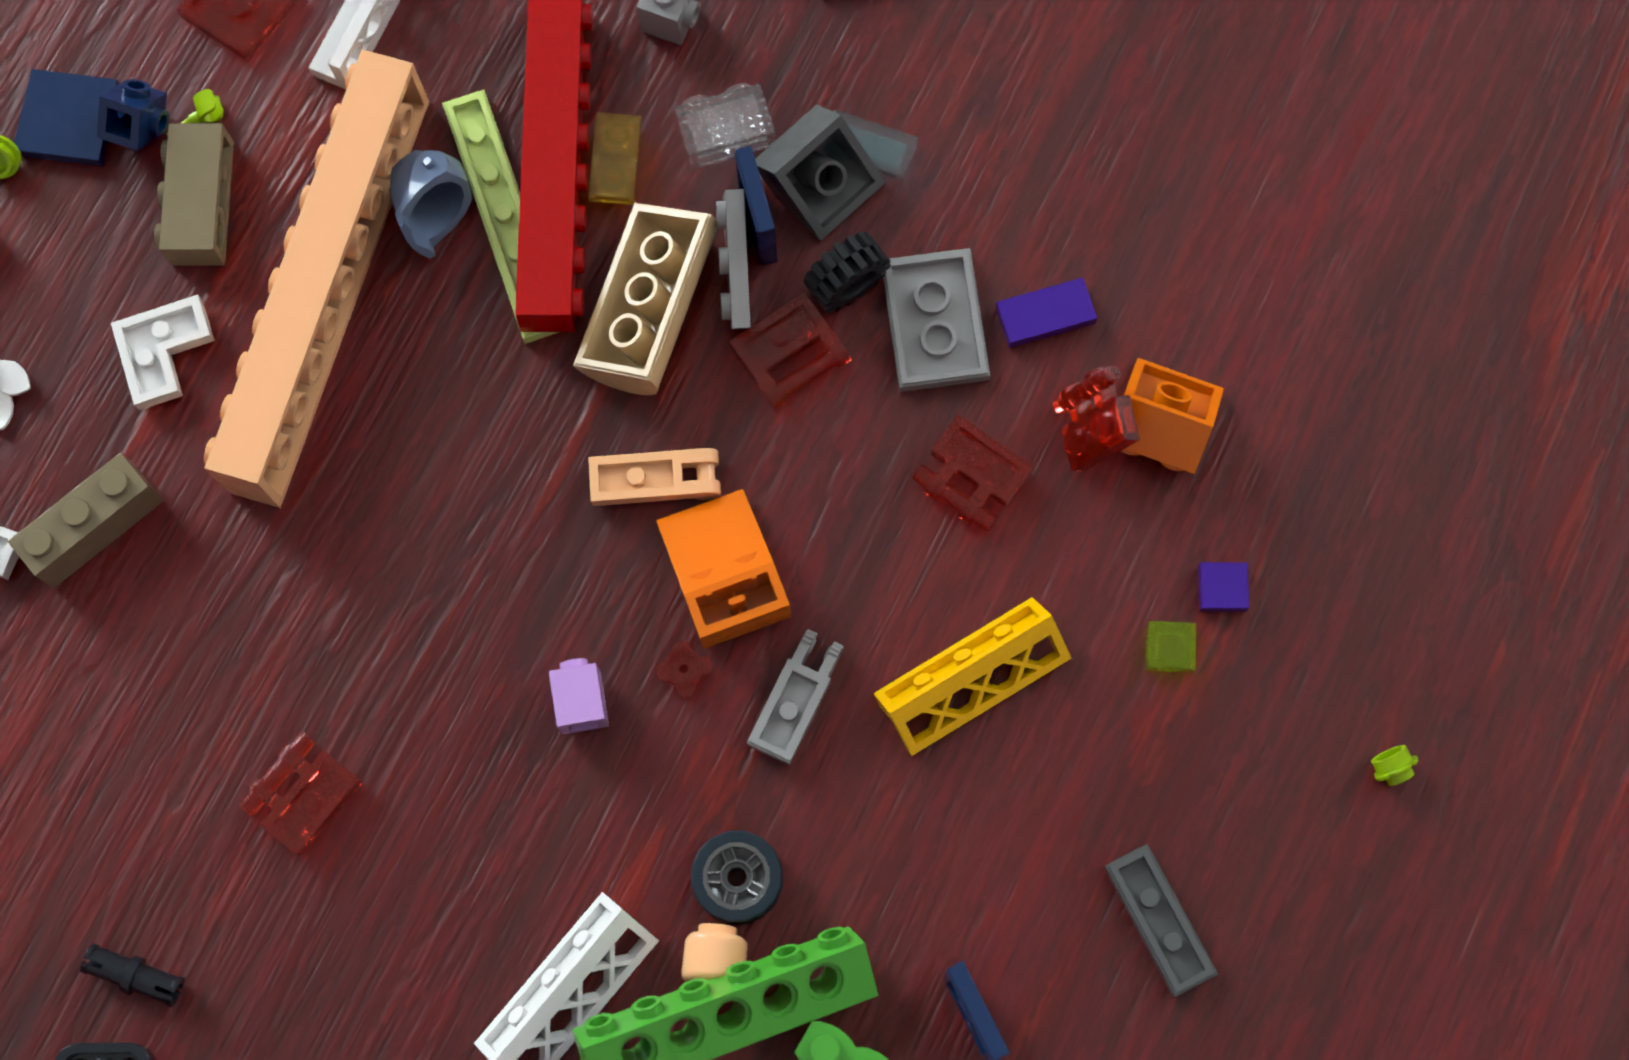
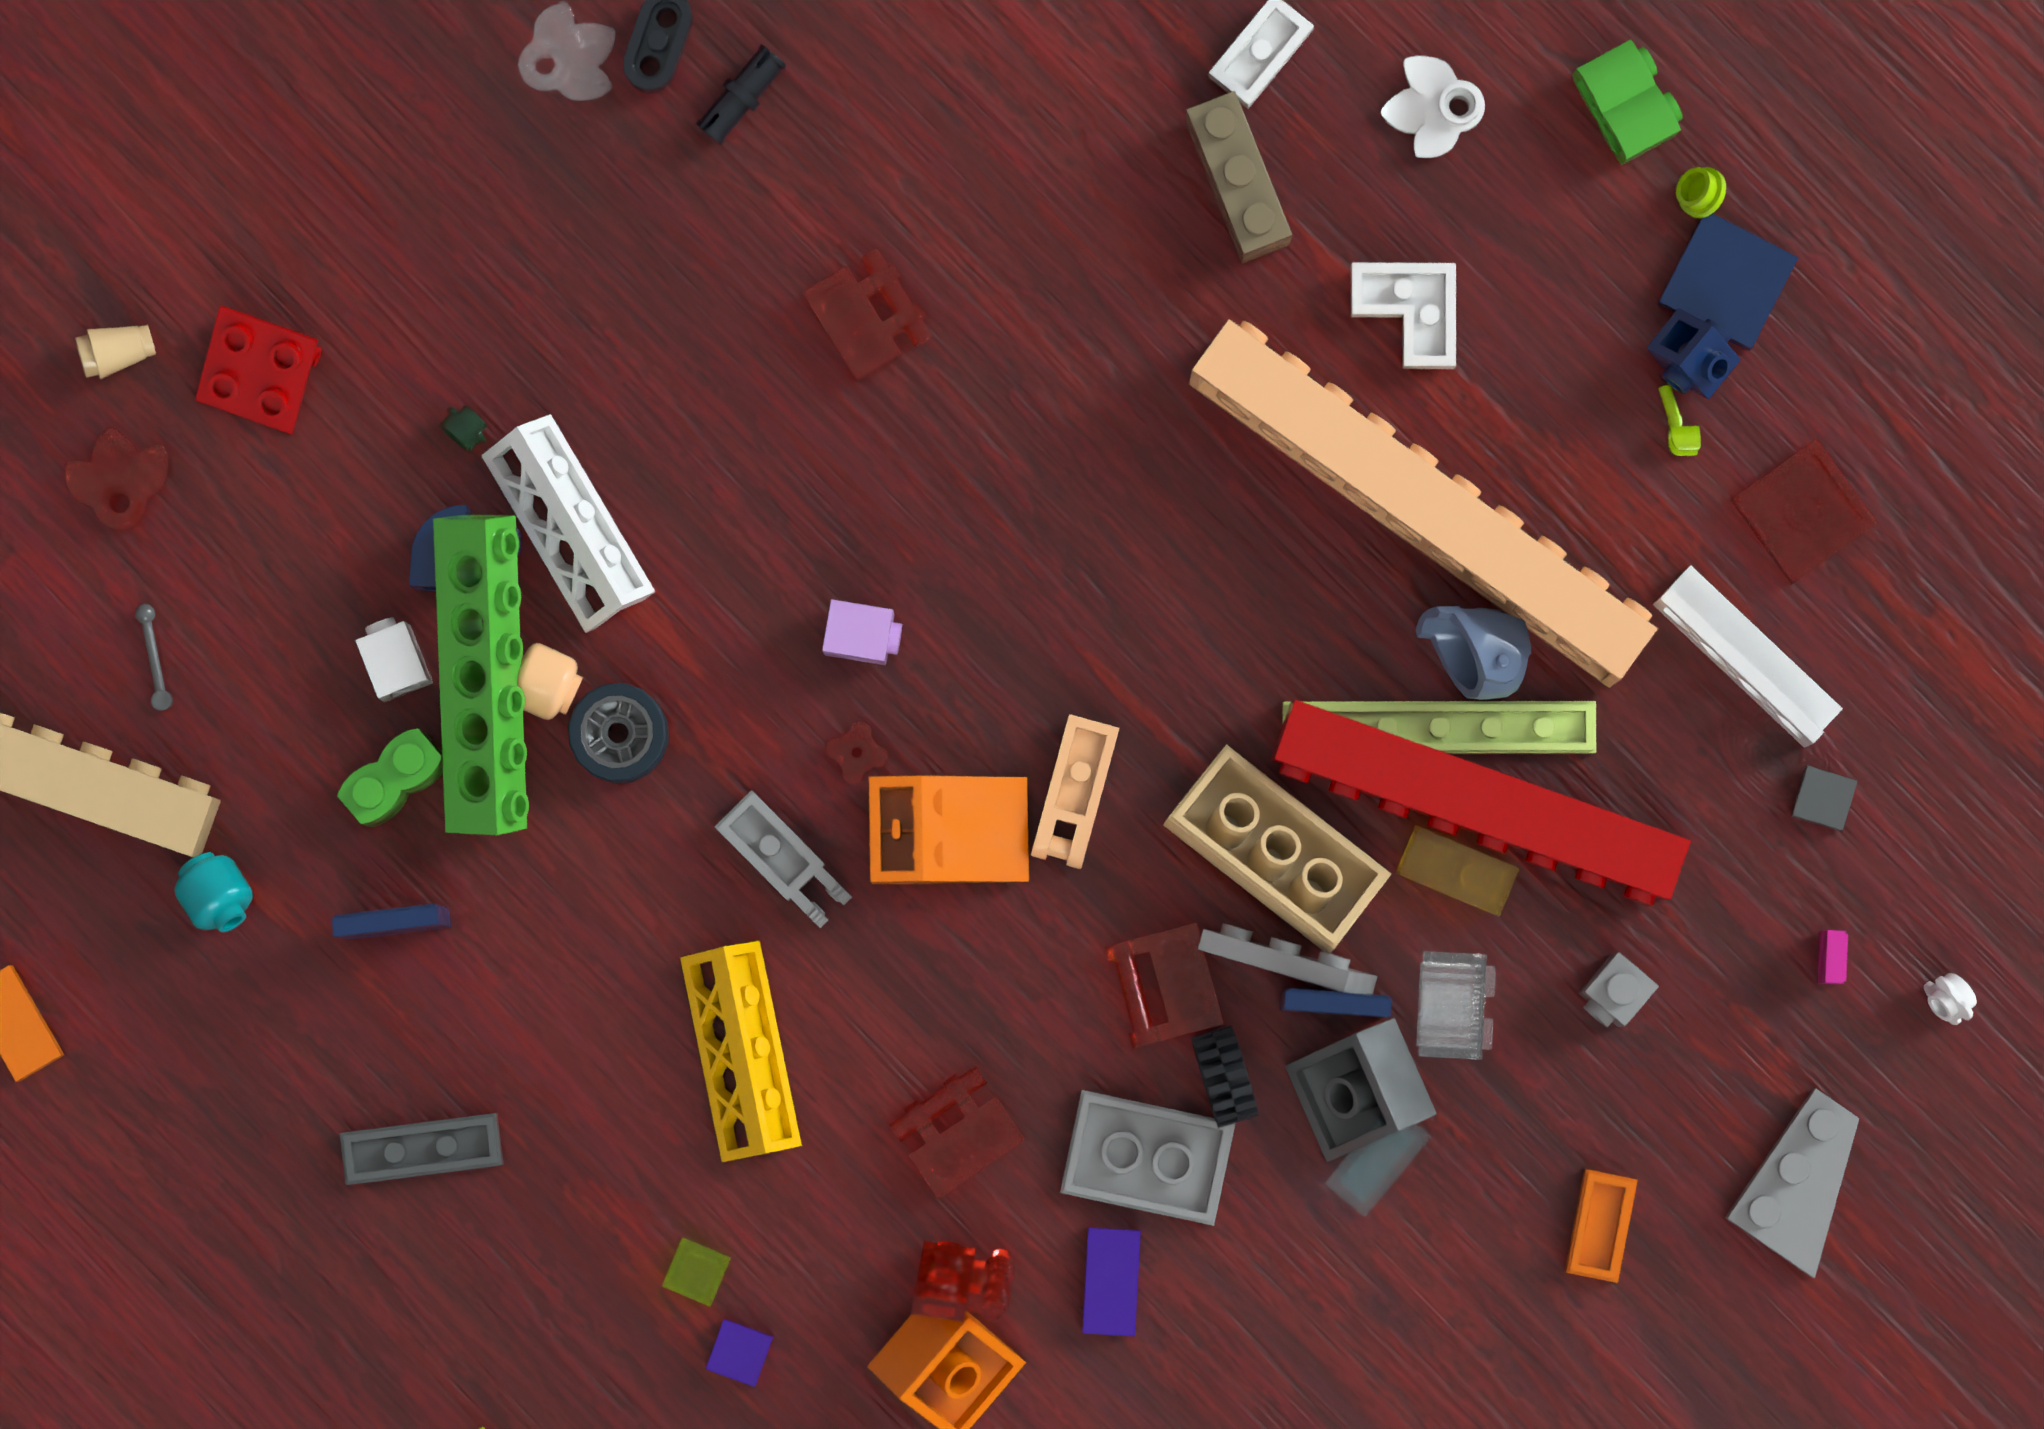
camera: 110 degrees right, 10 degrees up
dark tan brick [154,123,234,266] -> none

